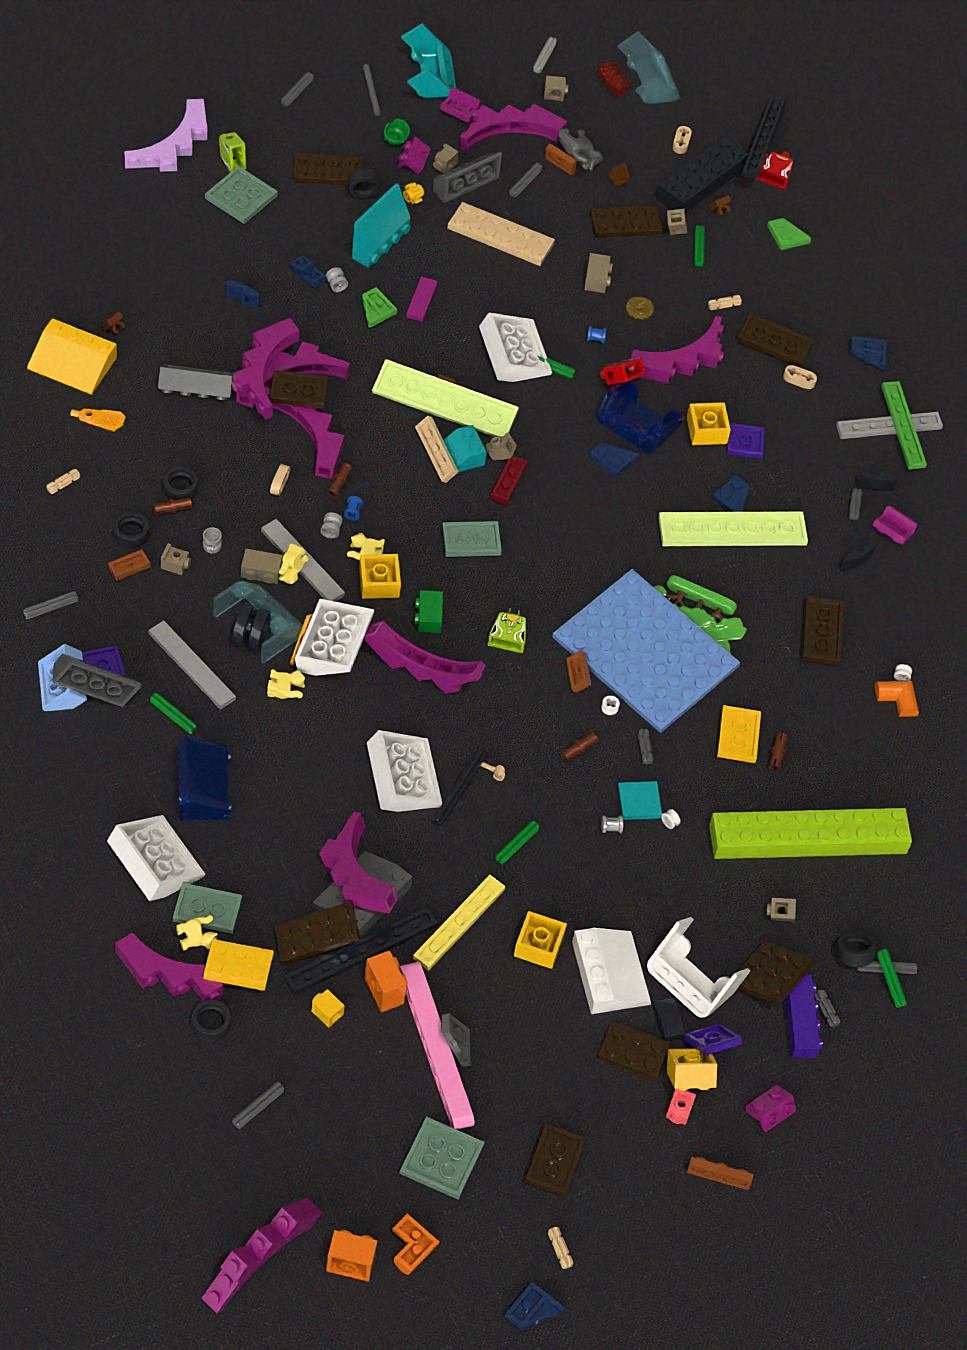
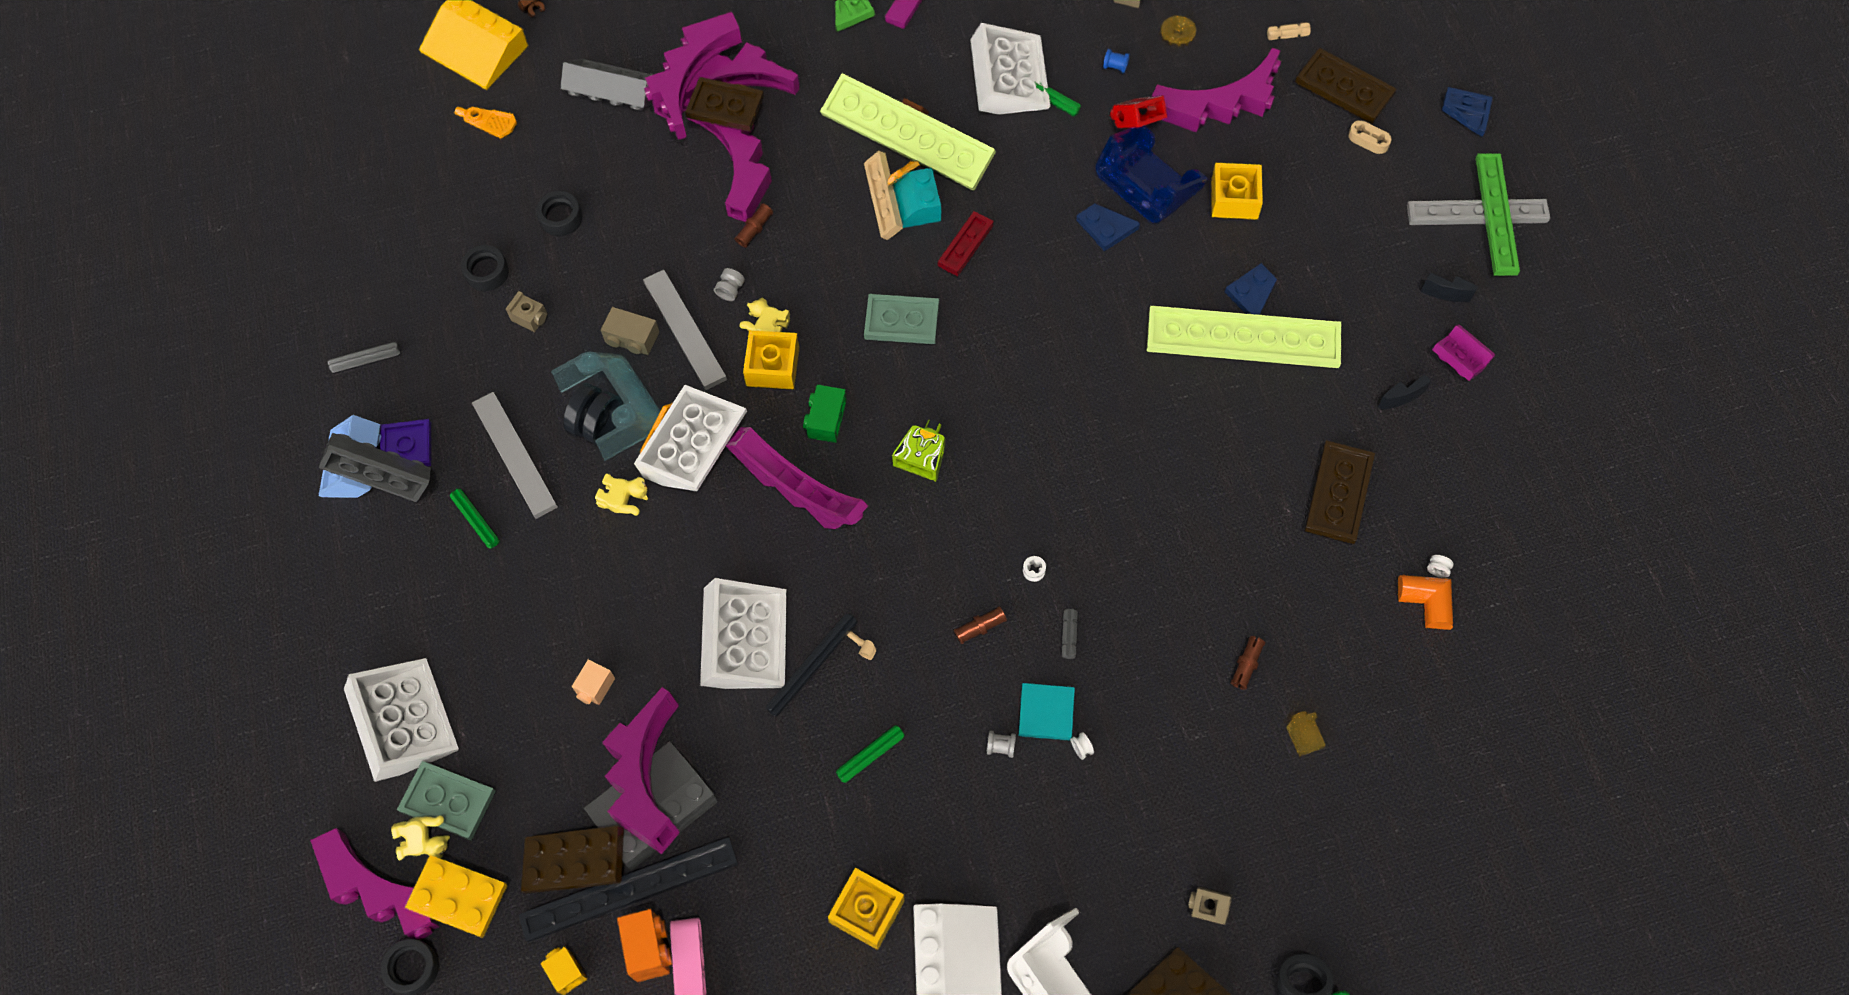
camera: 20 degrees right, 10 degrees up
tan axle [46,469,80,494] -> none
dark orange plate [108,549,151,581] -> none
copper pin [153,497,192,516] -> none
clear blue windscreen [180,735,232,820] -> none
light grey wheel [203,527,222,553] -> none
tan beam [270,464,291,496] -> none
light yellow animal [278,544,309,584] -> none
blue bush [344,496,364,521] -> none
light yellow plate [413,875,505,971] -> none
dark tan brick [486,433,517,460] -> none
medium blue plate [552,569,740,733] -> none
dark orange plate [566,651,592,693] -> none
bright green plant [654,575,747,653] -> none
lime brick [709,808,912,859] -> none
yellow plate [717,705,761,763] -> none
dark purple tile [727,423,765,459] -> none
dark grey axle [849,488,862,520] -> none
none -> light nougat brick [572,660,615,705]
none -> light orange piece [888,161,920,185]
none -> clear yellow bracket [1286,711,1326,757]

